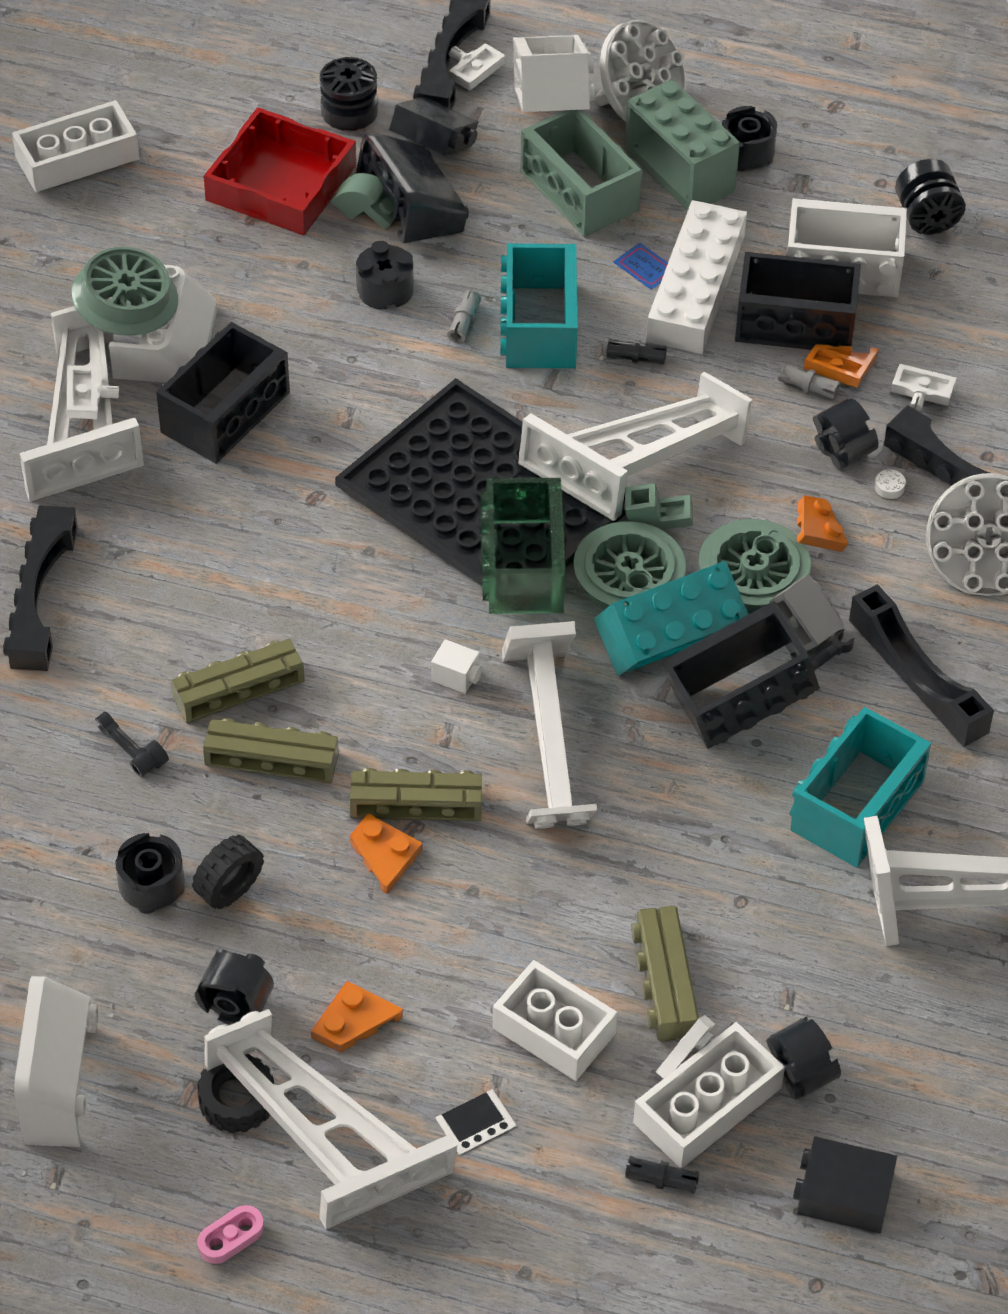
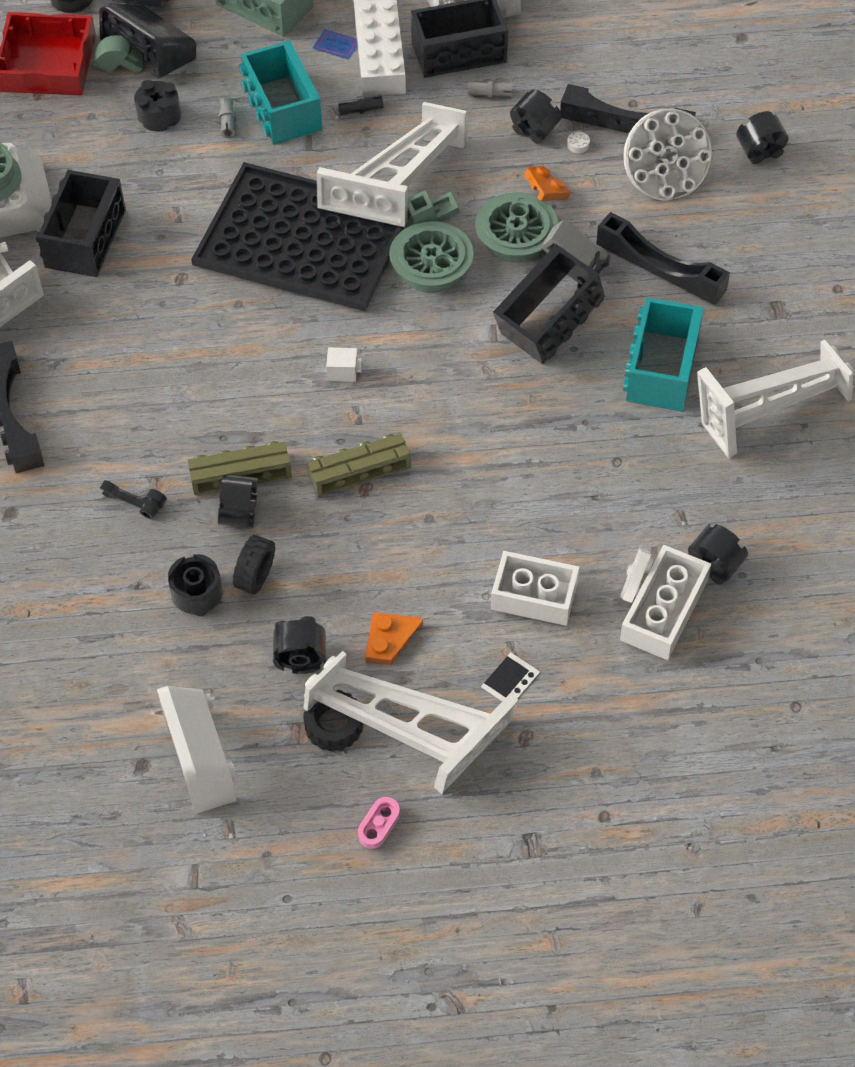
camera: 20 degrees left, 5 degrees up
olive brick [171,638,305,723] -> none
orange wing [350,813,423,894] -> none
clear green hose [480,477,565,614] -> none
white piece [502,621,597,829] -> none
teal hose [594,560,749,677] -> none
black pin [625,1156,699,1194] -> none
olive brick [631,906,699,1042] -> none
black brick [793,1136,898,1234] -> none
orange wing [803,344,879,388] -> none
white plate [891,364,957,412] -> none
none -> black brick [218,475,258,528]

